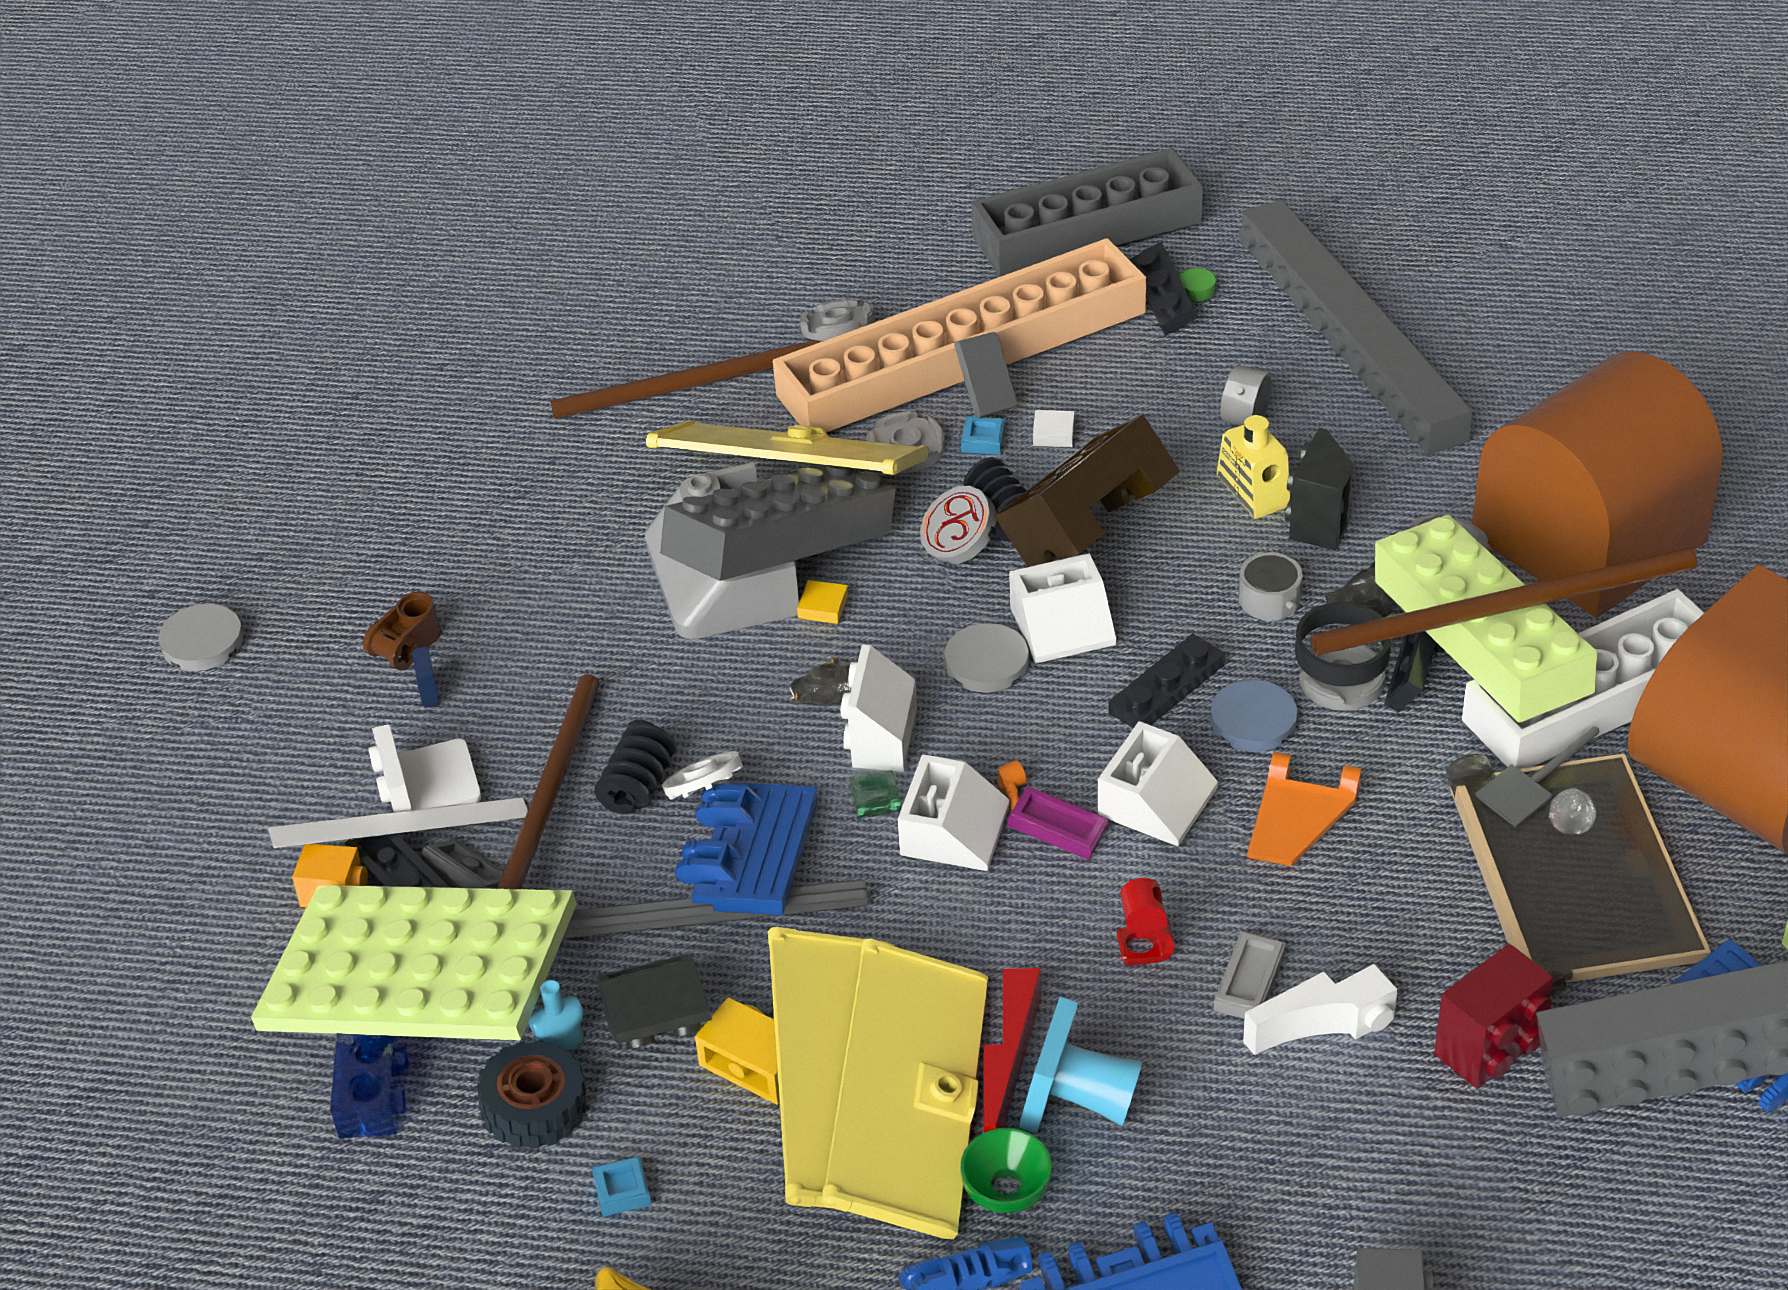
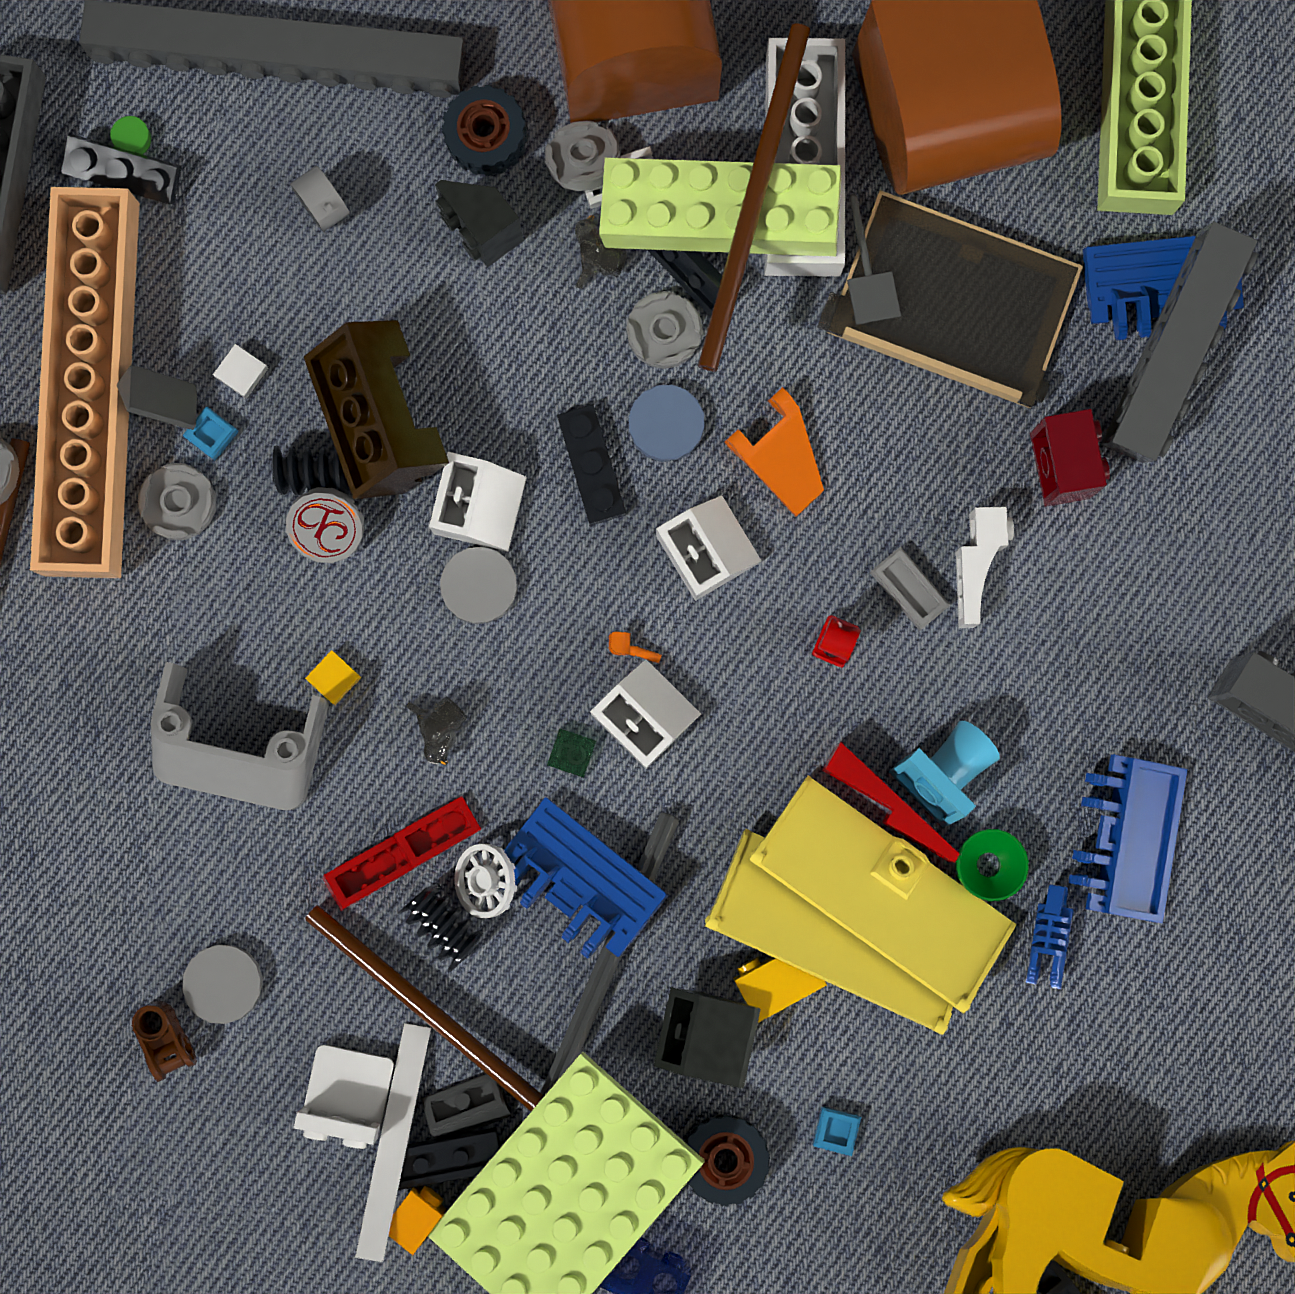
camera: 65 degrees left, 40 degrees up
light grey tile [158,603,244,671] -> none
dark blue tile [412,646,440,708] -> none
medium azure piece [528,980,584,1051] -> none
light yellow door [646,420,929,475] -> none
dark grey brick [660,465,896,581] -> none
white slope [841,645,917,772] -> none
magenta tile [1007,786,1109,860] -> none
light yellow torso [1217,415,1290,519] -> none
piece [1238,552,1303,621] -> none
black tyre [1295,602,1391,686] -> none
clear plate [1549,788,1596,834] -> none
none -> light grey tile [182,944,263,1024]
none -> red slope [322,796,481,912]
none -> black wheel [442,85,529,176]

